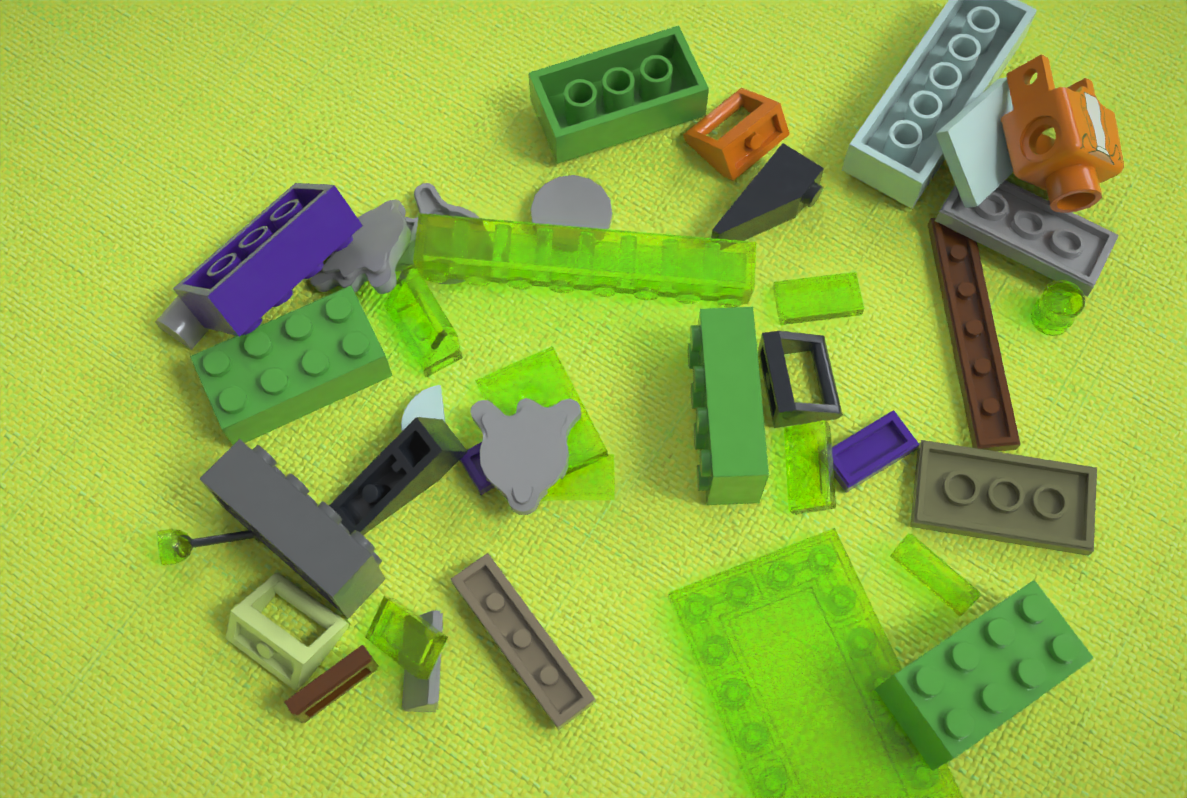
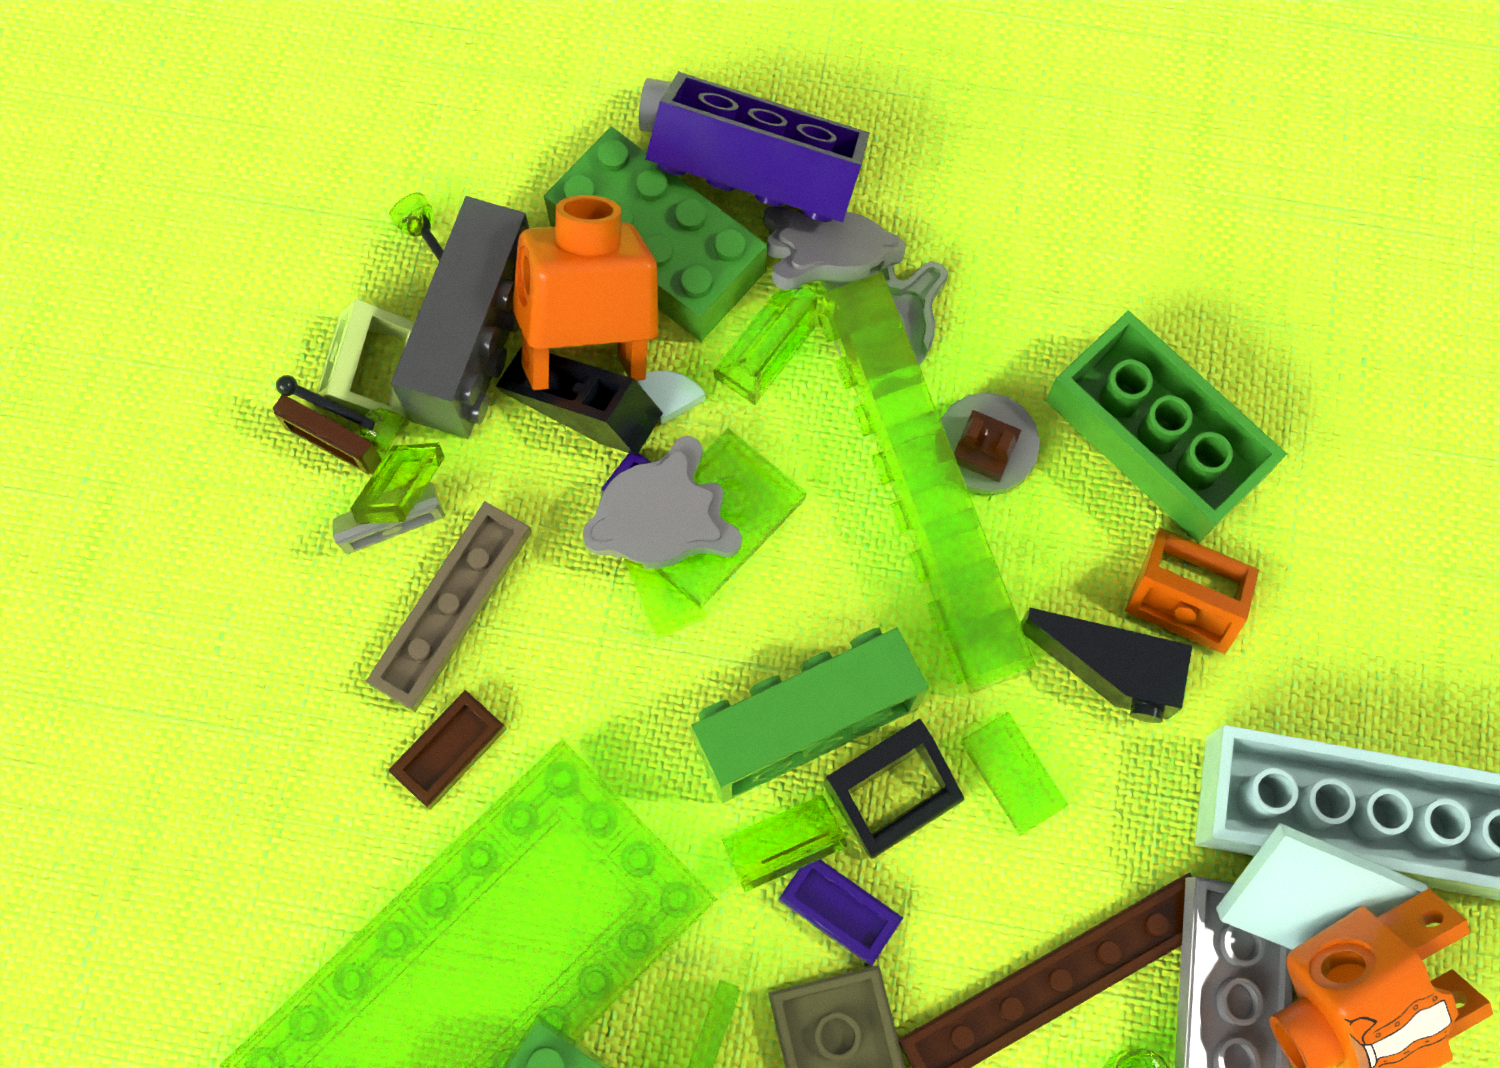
camera: 65 degrees right, 5 degrees up
none -> hinge [276,375,404,454]
none -> reddish brown tile [388,690,507,810]
none -> orange piece [512,195,659,390]
none -> reddish brown tile [951,410,1022,482]

